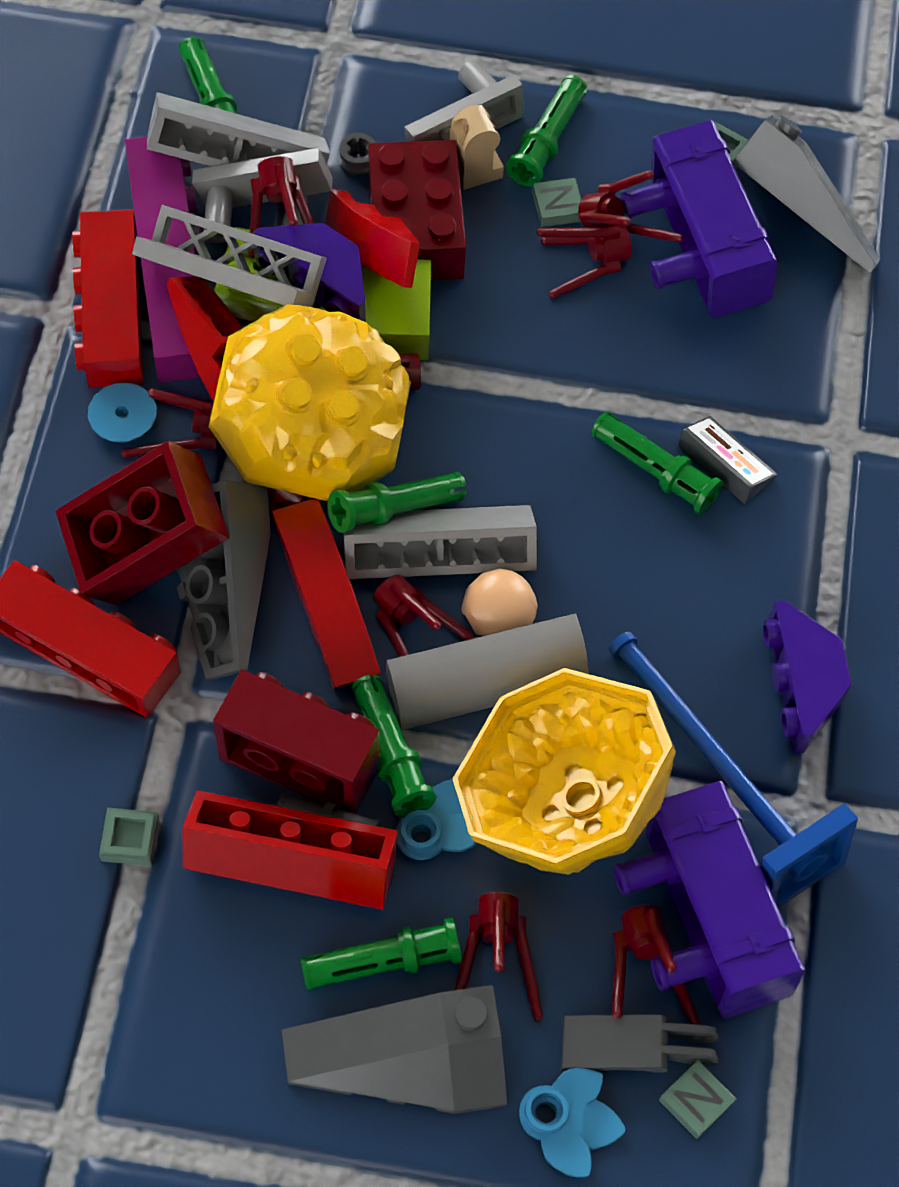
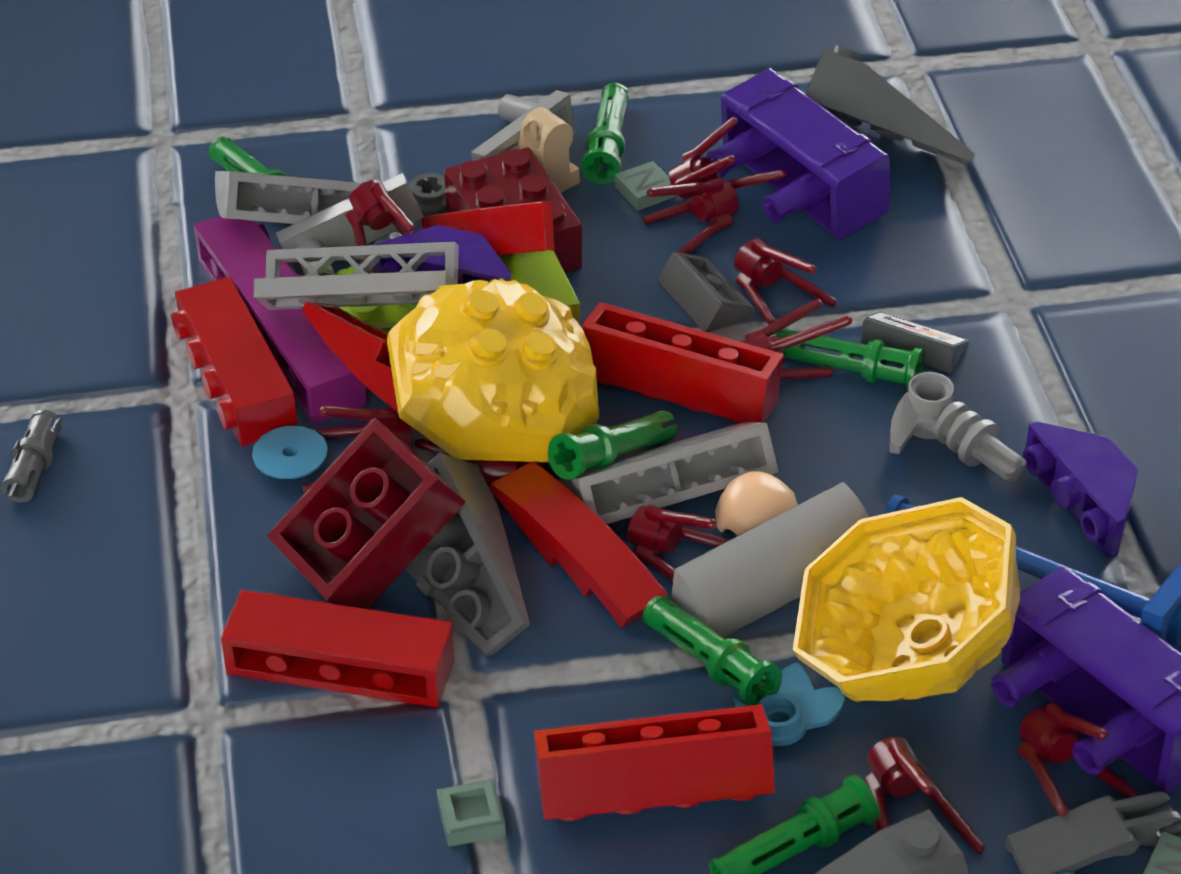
camera: 15 degrees left, 20 degrees down
dark red brick [213,669,380,814] -> none
none -> red brick [581,302,784,424]
none -> dark grey slope [658,252,755,332]
none -> dark red plant [734,238,837,325]
none -> dark red plant [741,299,853,380]
none -> light grey piece [889,372,1027,482]

